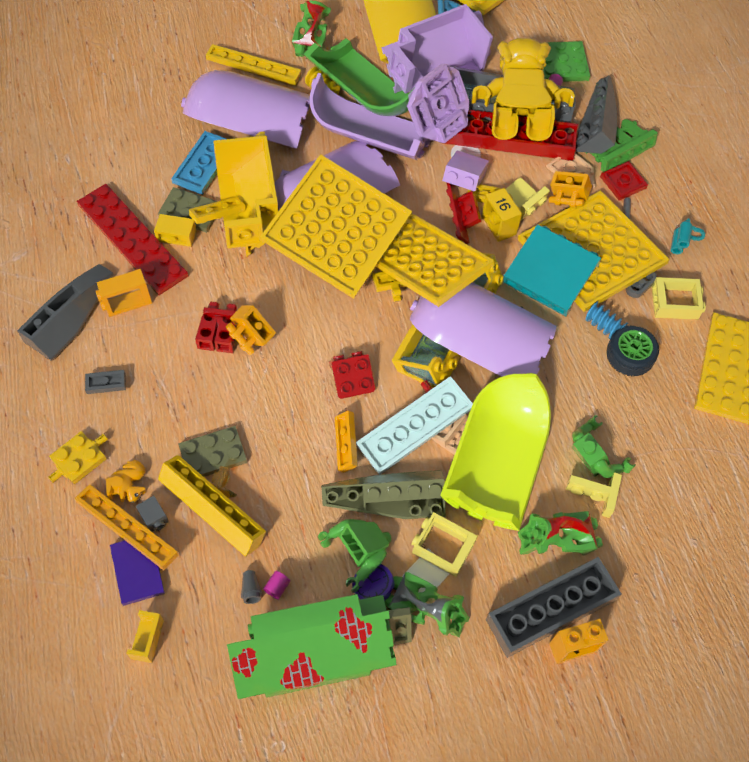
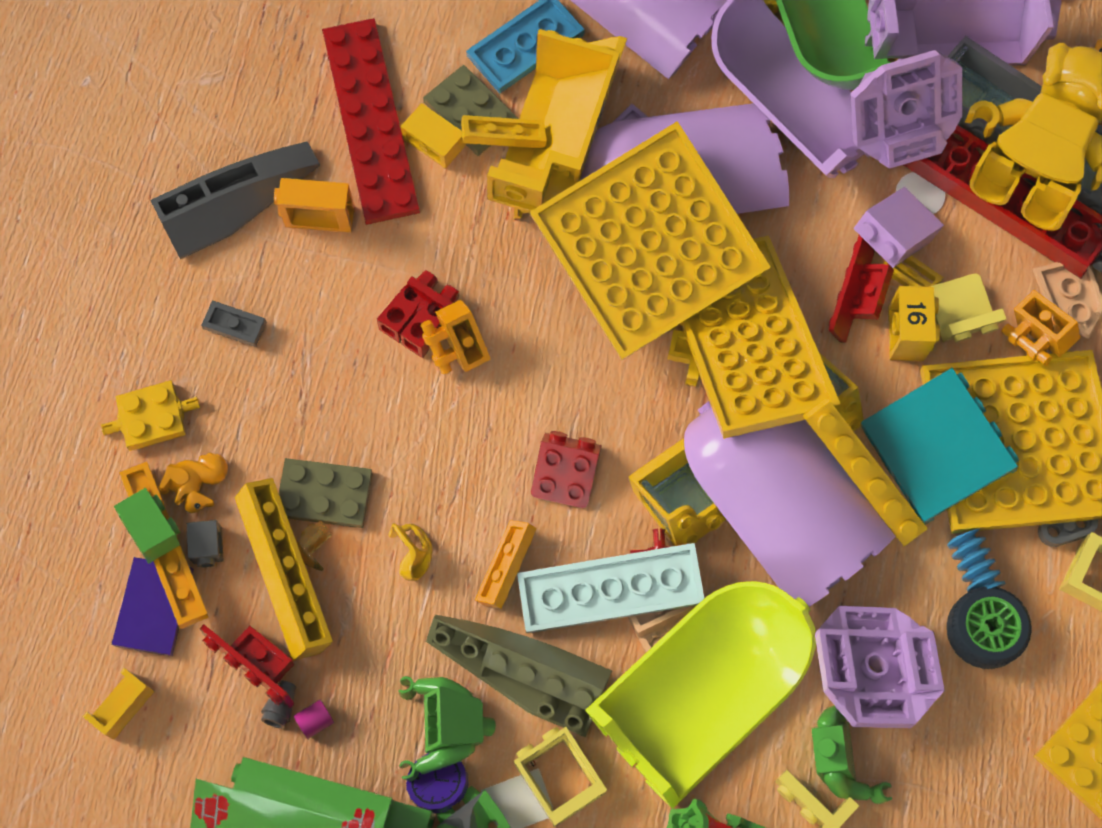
camera: 30 degrees right, 10 degrees up
none -> bright green brick [114,488,180,564]
none -> red bracket [199,624,295,708]
none -> yellow piece [388,523,432,581]
none -> yellow plate [803,398,928,547]
none -> lavender piece [815,606,945,728]

